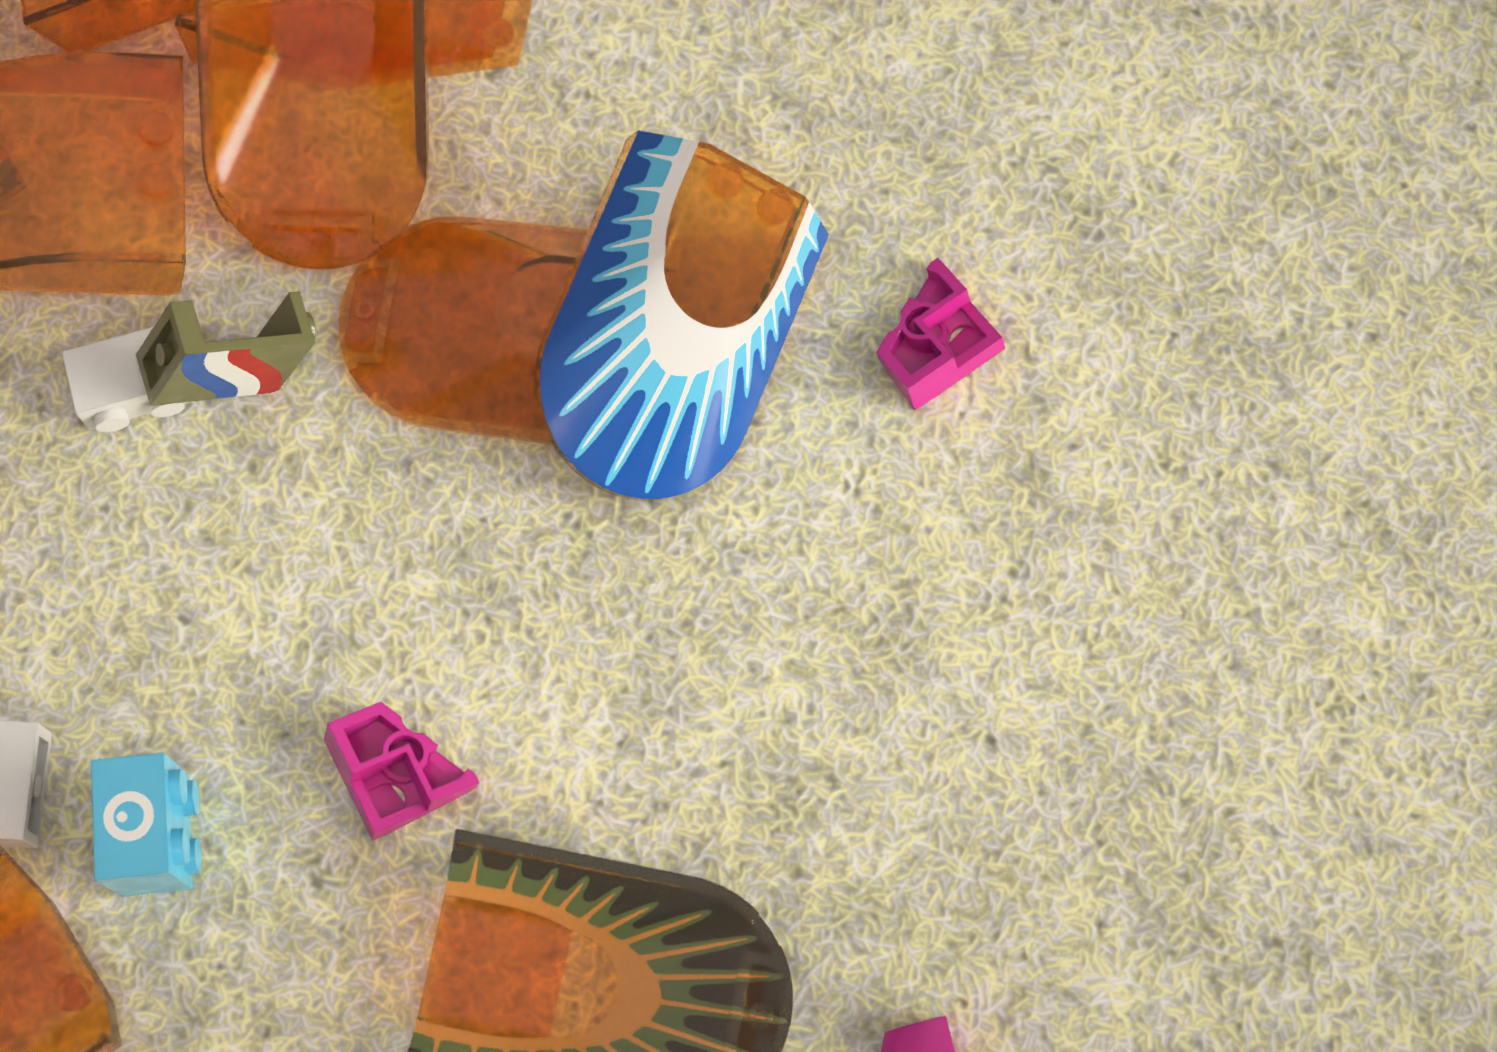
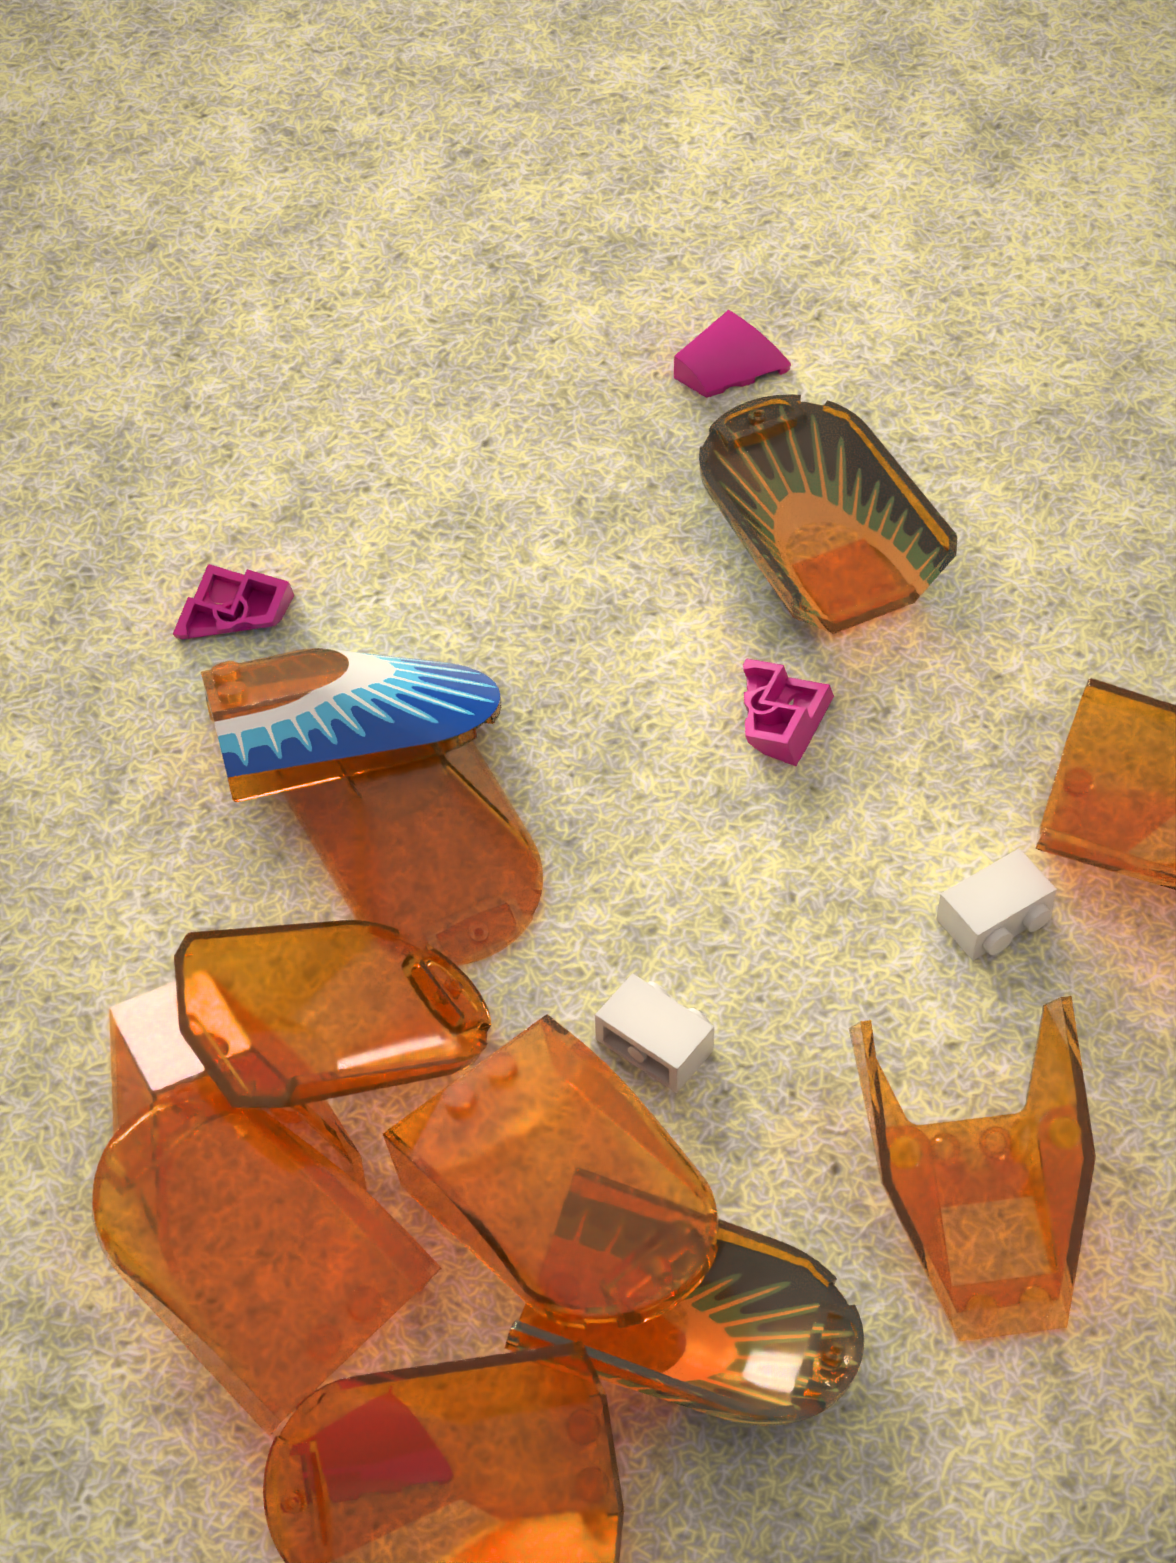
camera: 125 degrees left, 20 degrees down
medium azure brick [91,753,202,897] -> none
olive panel [136,291,316,406] -> none

